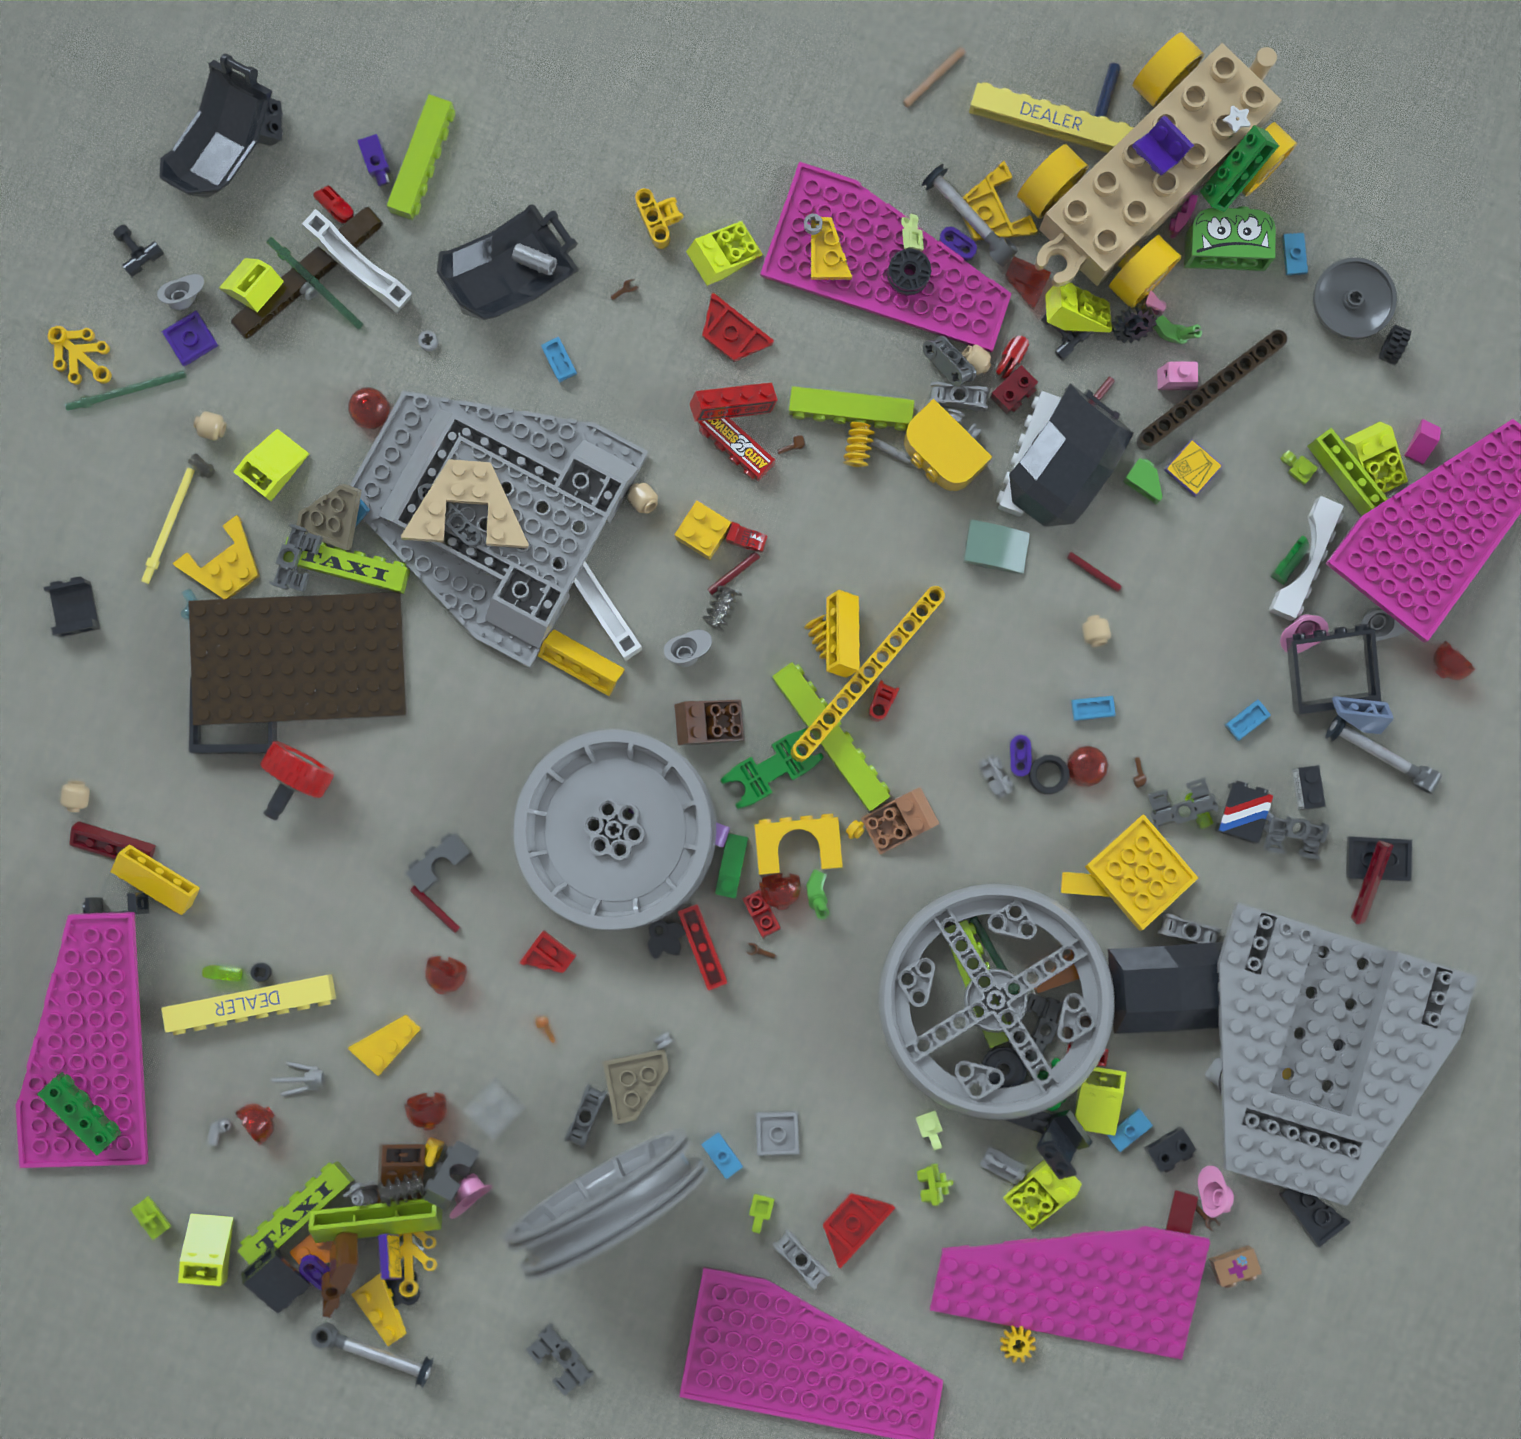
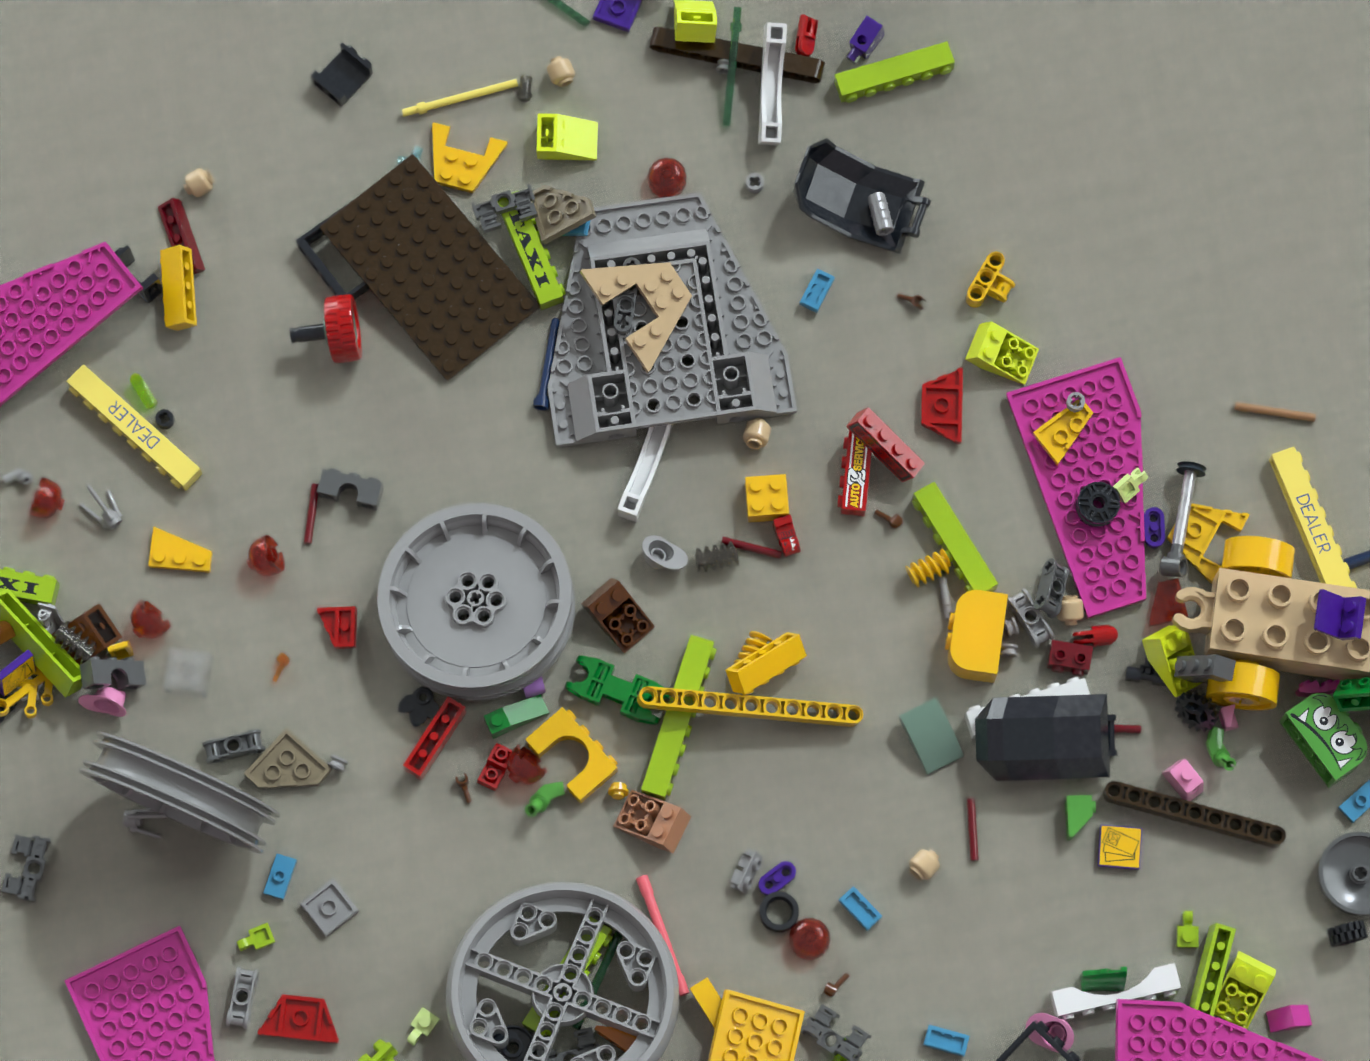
camera: 50 degrees right, 10 degrees down
yellow panel [538,629,625,696] -> none
red piece [868,680,900,722] -> none
none -> dark blue piece [532,318,559,411]
none -> coral piece [636,875,690,997]
none -> dark grey arch [1174,654,1236,683]

